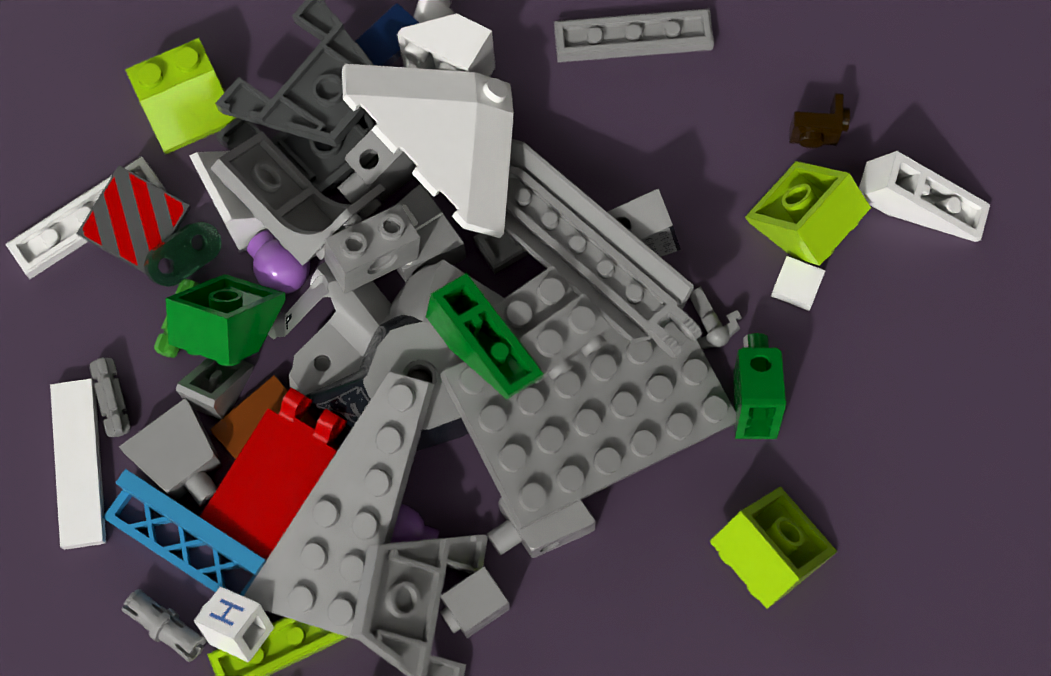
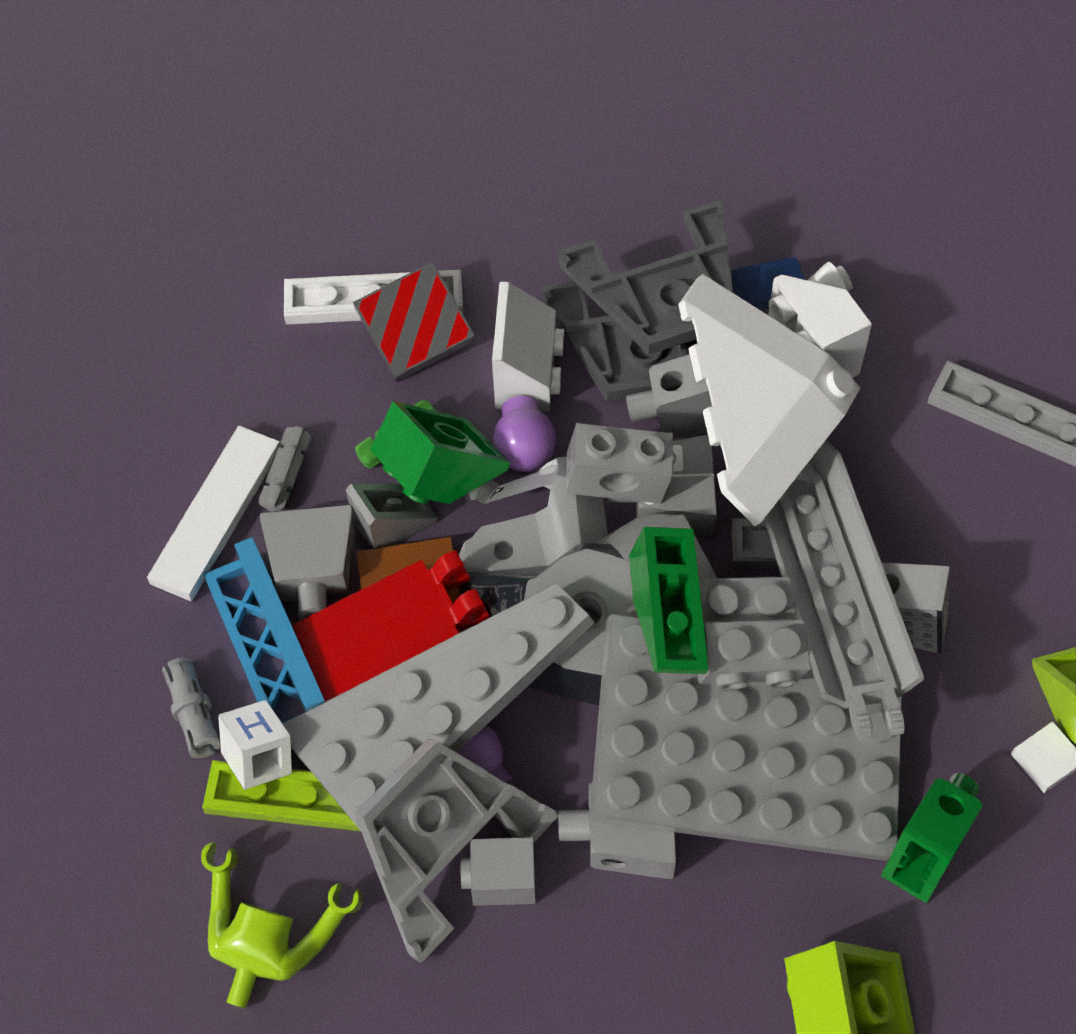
camera: 30 degrees right, 10 degrees down
lime slope [125,38,236,155] -> none
clear green plate [144,222,221,287] -> none
light grey bracket [210,131,386,266] -> none
light grey piece [689,286,742,350] -> none

